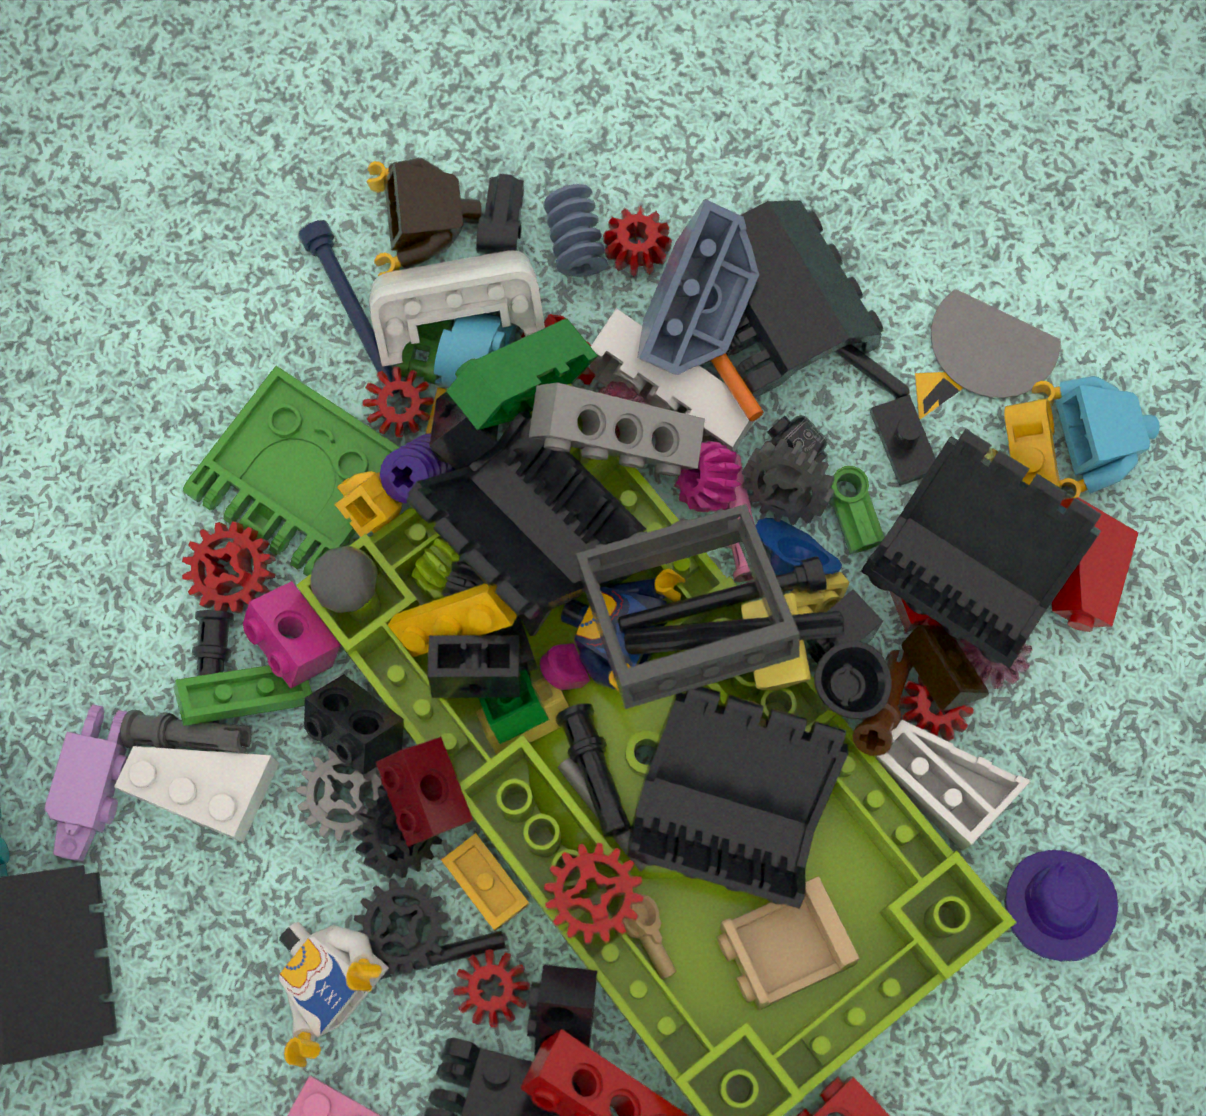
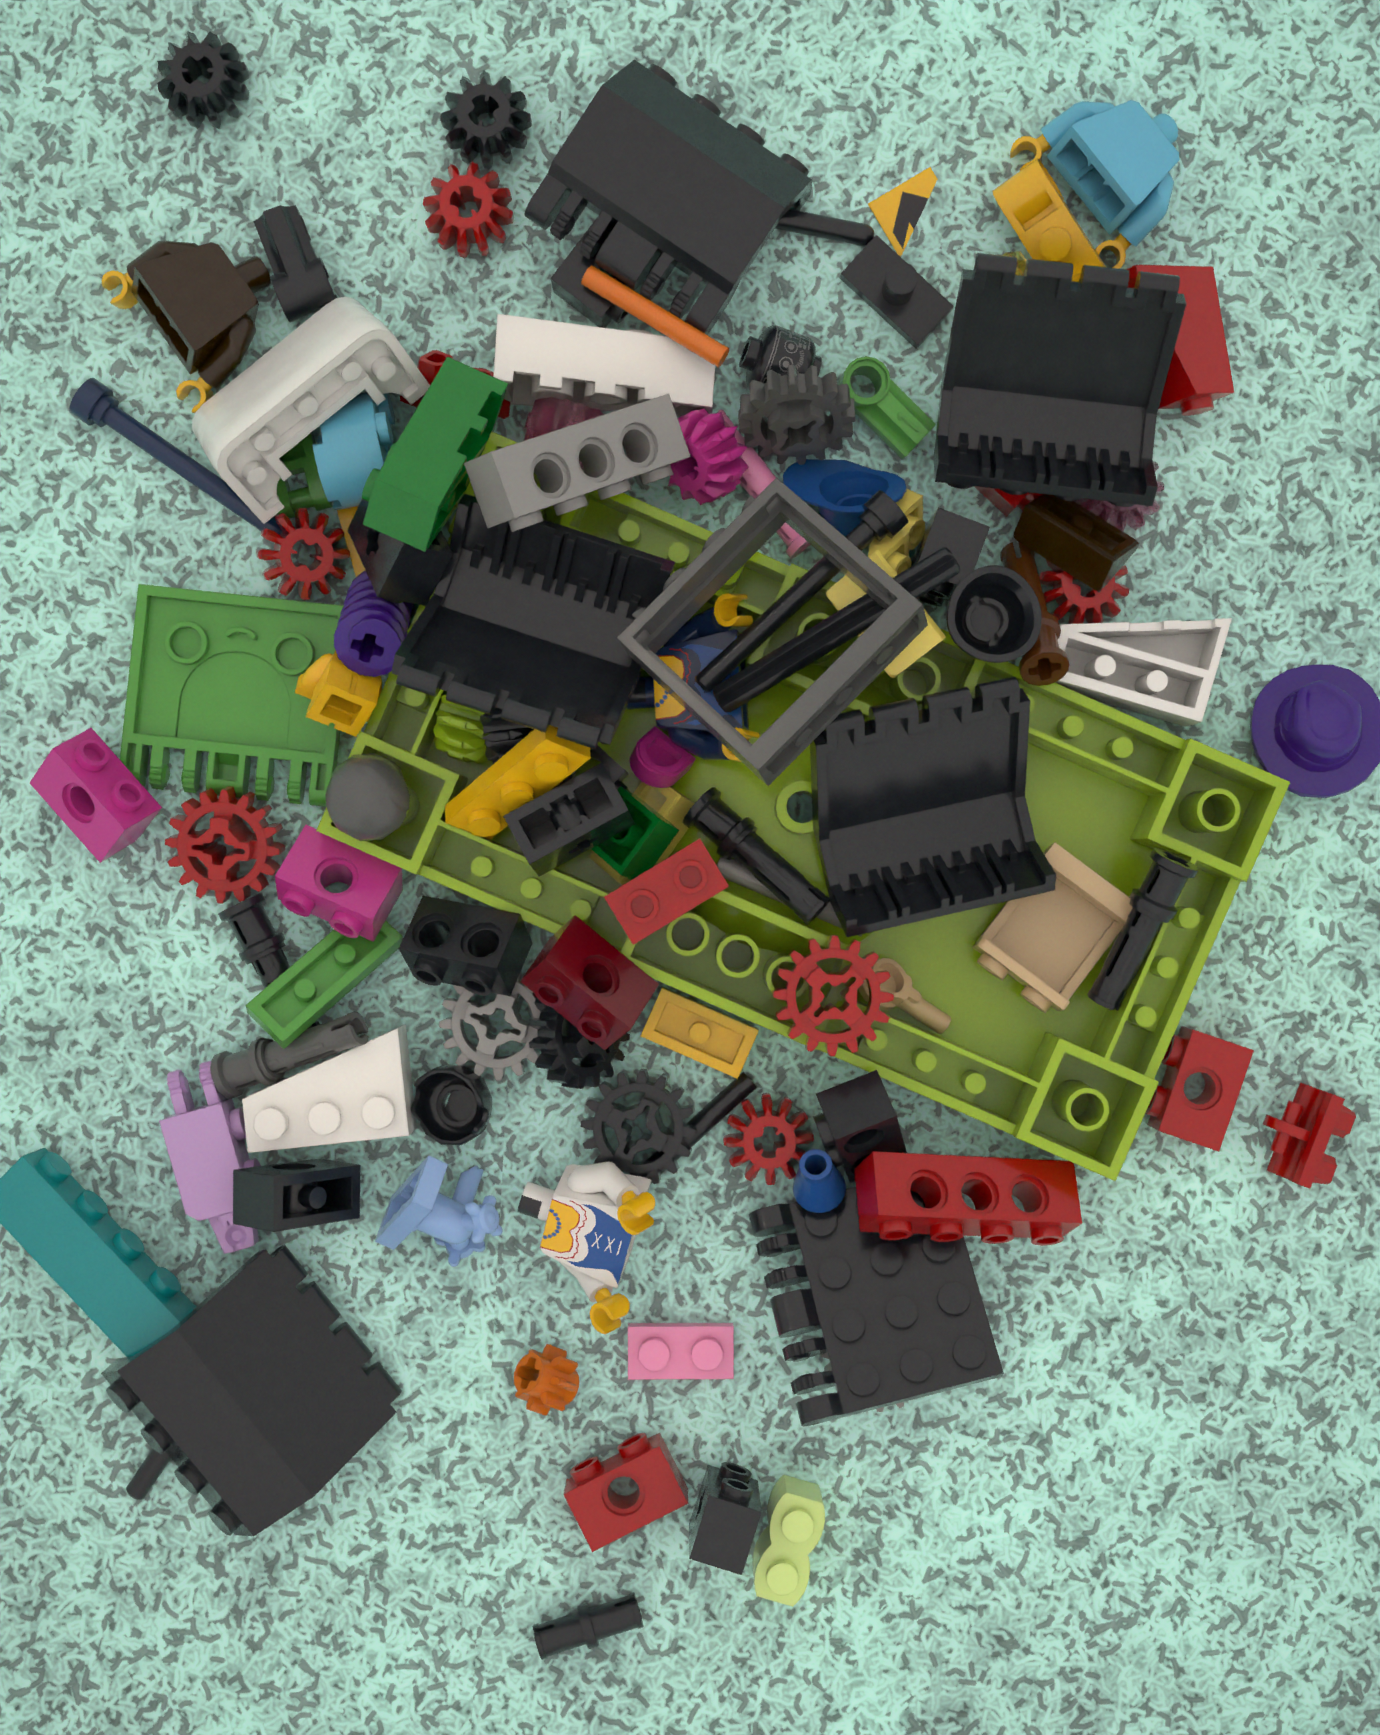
camera: 30 degrees left, 15 degrees up
sand blue piece [543,184,608,277] -> none
sand blue wedge [637,199,759,375] -> none
flat silver sticker [931,289,1061,398] -> none
none -> dark pink brick [30,728,162,863]
none -> black gear [157,31,250,129]
none -> black brick [233,1159,360,1232]
none -> light blue piece [375,1156,503,1267]
none -> black hair [411,1064,492,1145]
none -> black gear [440,70,532,170]
none -> orange gear [514,1344,579,1416]
none -> red brick [604,838,729,945]
none -> blue cone [793,1149,846,1213]
none -> black pin [1087,848,1199,1011]

